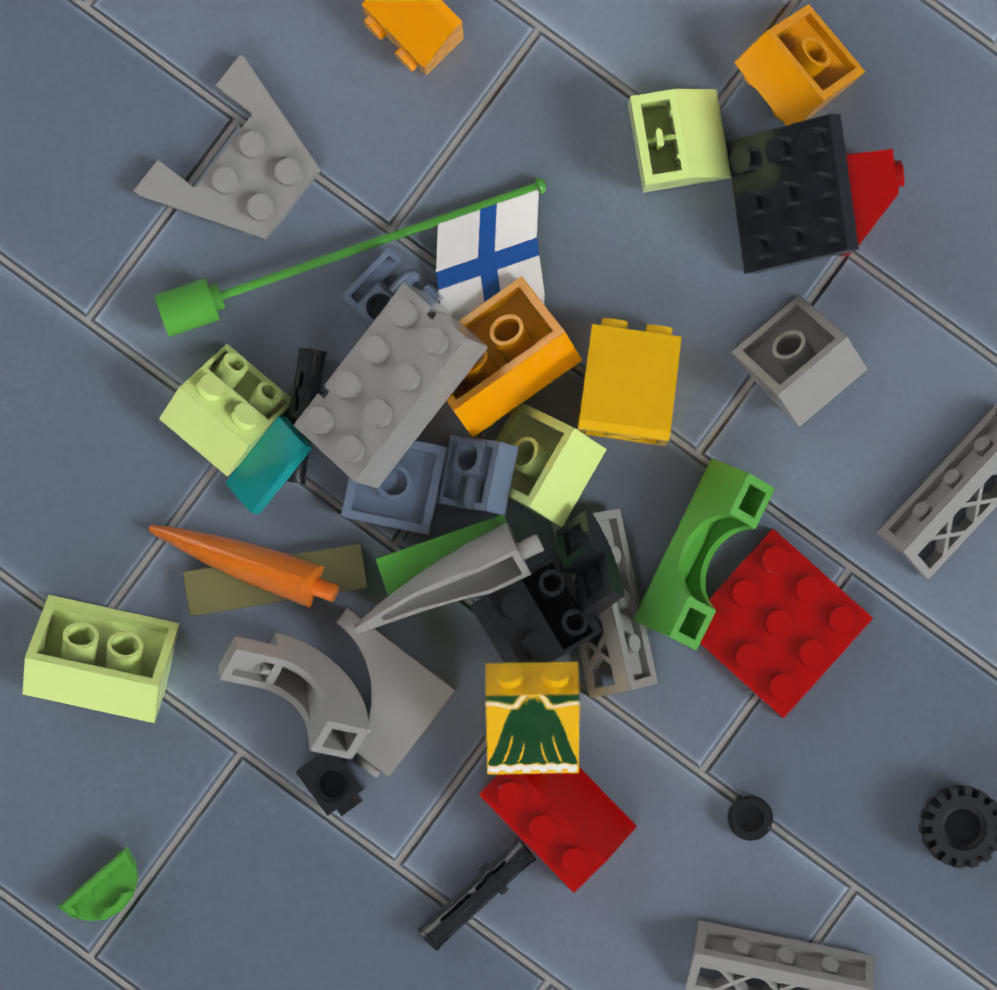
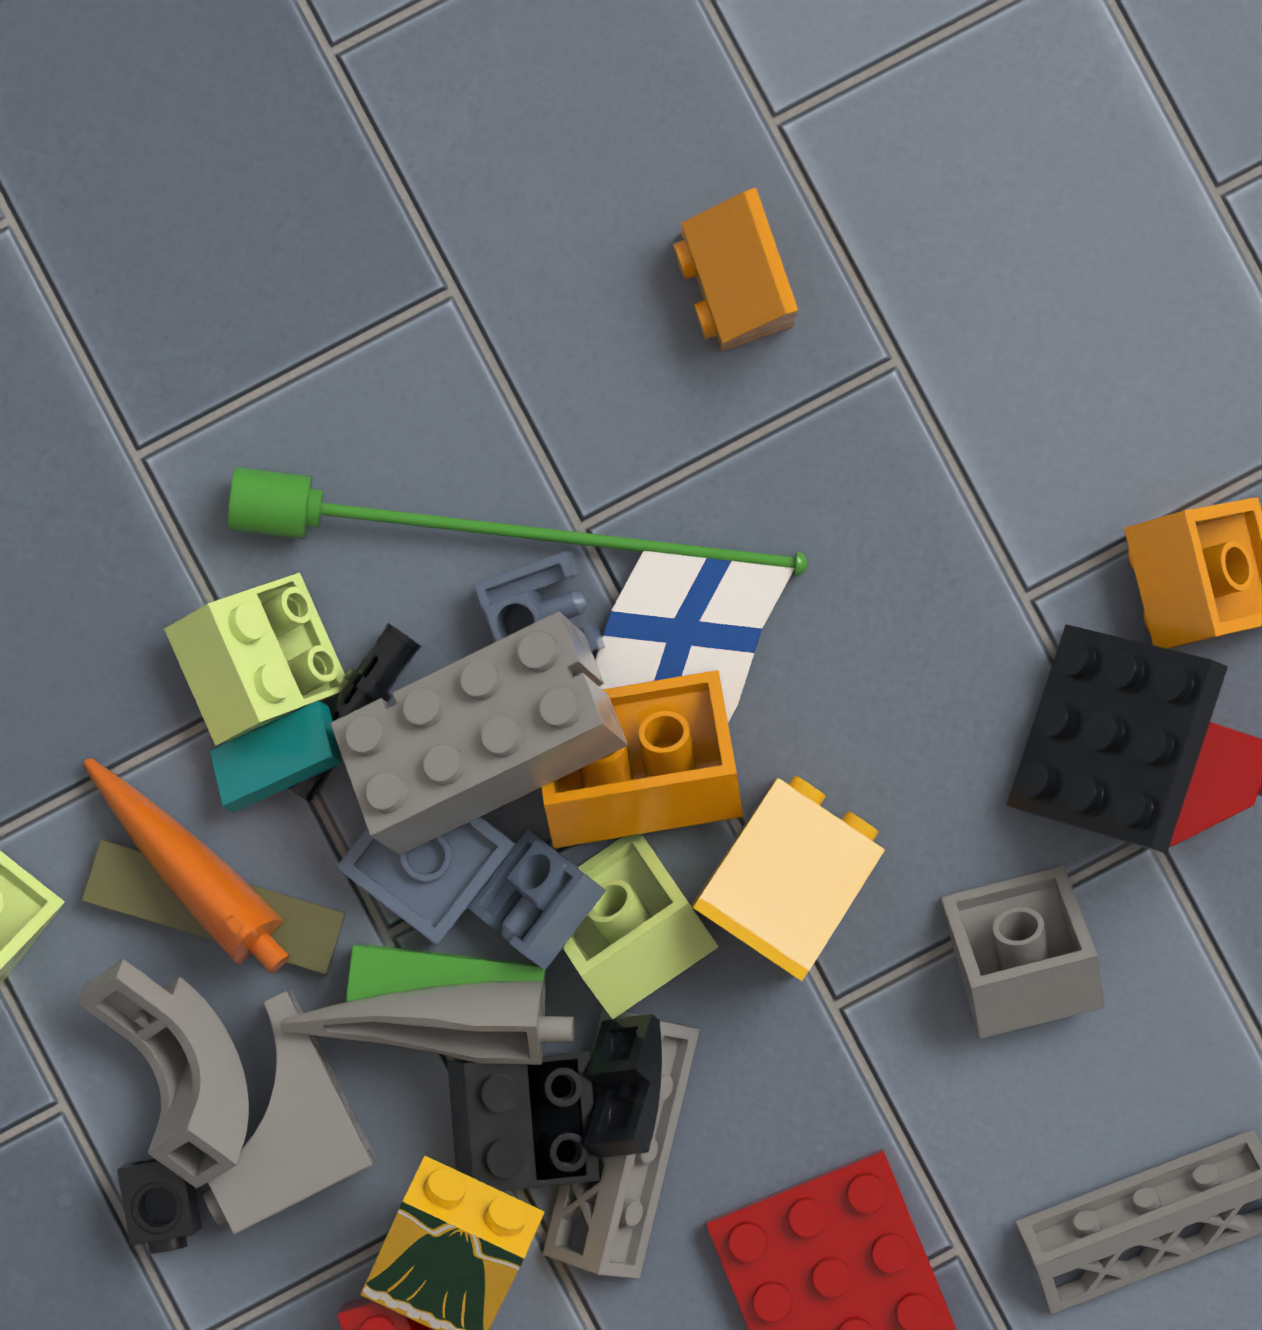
camera: 25 degrees right, 0 degrees up
light grey wing [133,55,321,241] -> none
yellowish green slope [628,89,731,193] -> none
bright green arch [633,458,775,651] -> none

